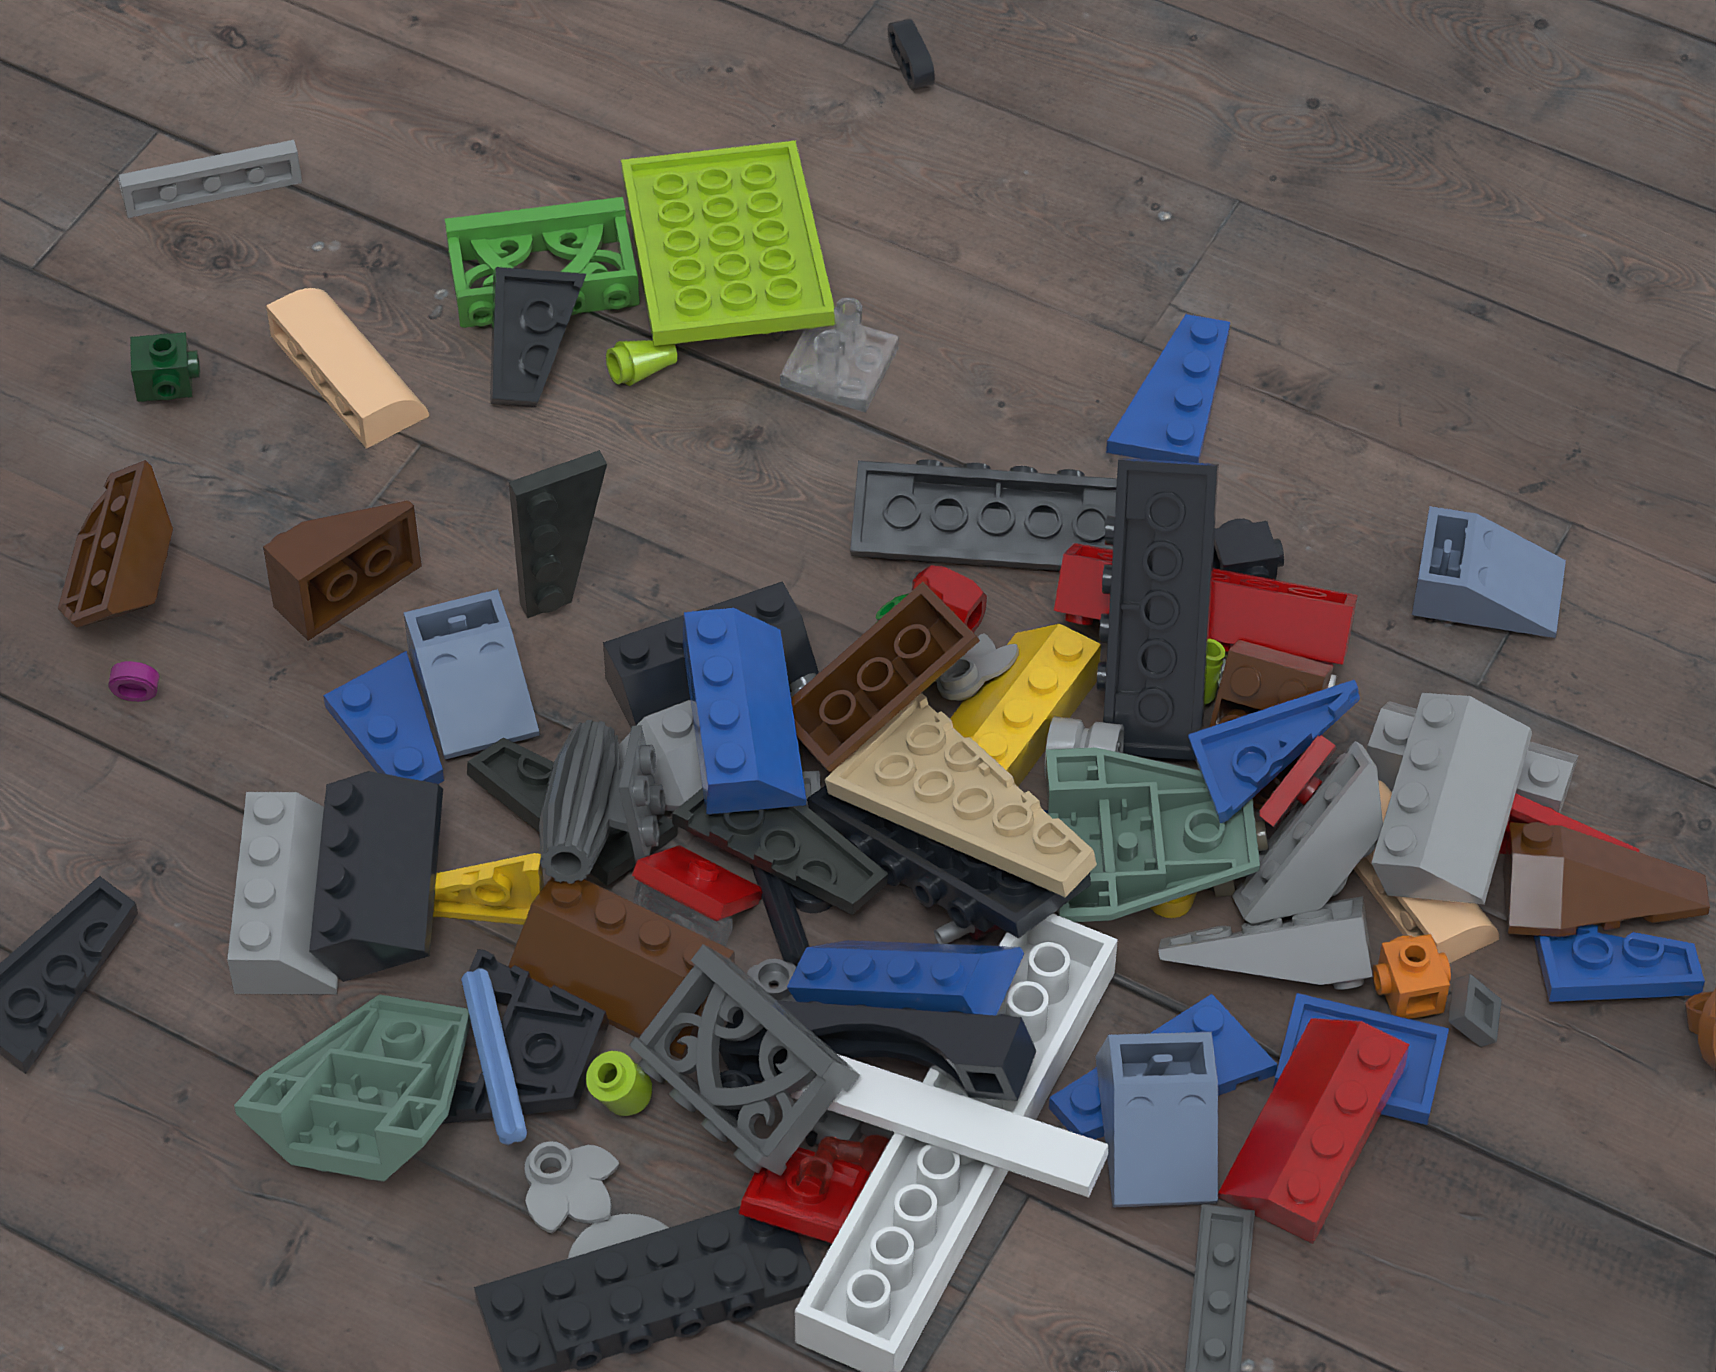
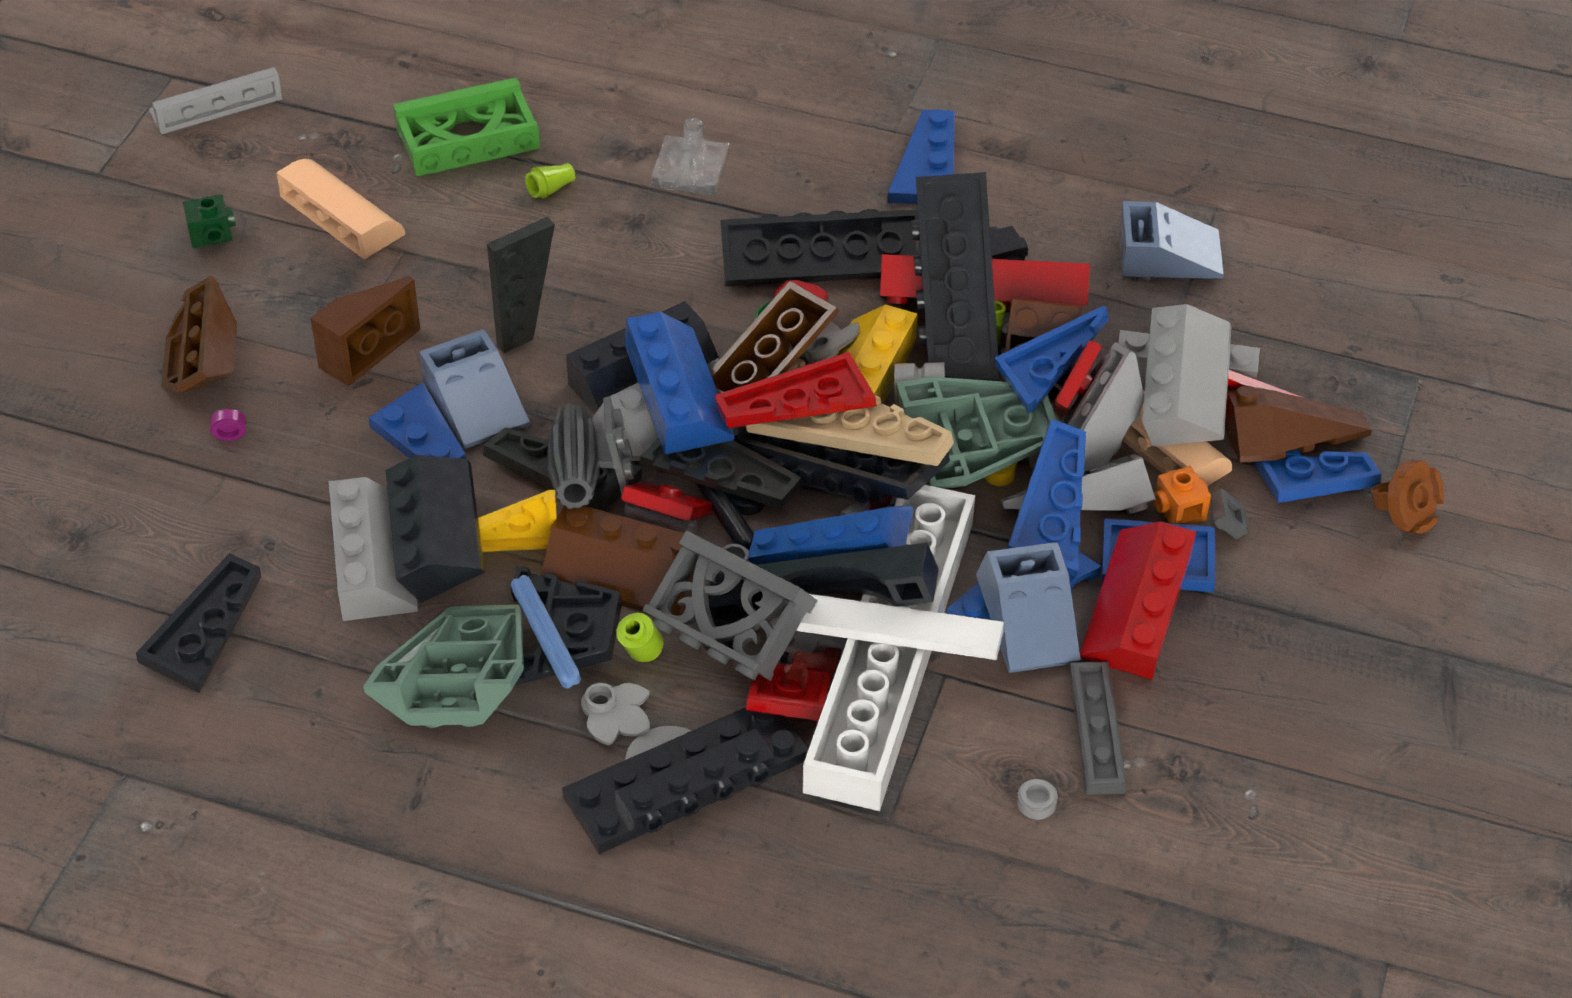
camera: 10 degrees left, 5 degrees down
black wing [490,267,586,407] -> none
lime plate [621,140,836,346] -> none
none -> red wing [714,352,876,428]
none -> blue wing [1006,419,1086,577]

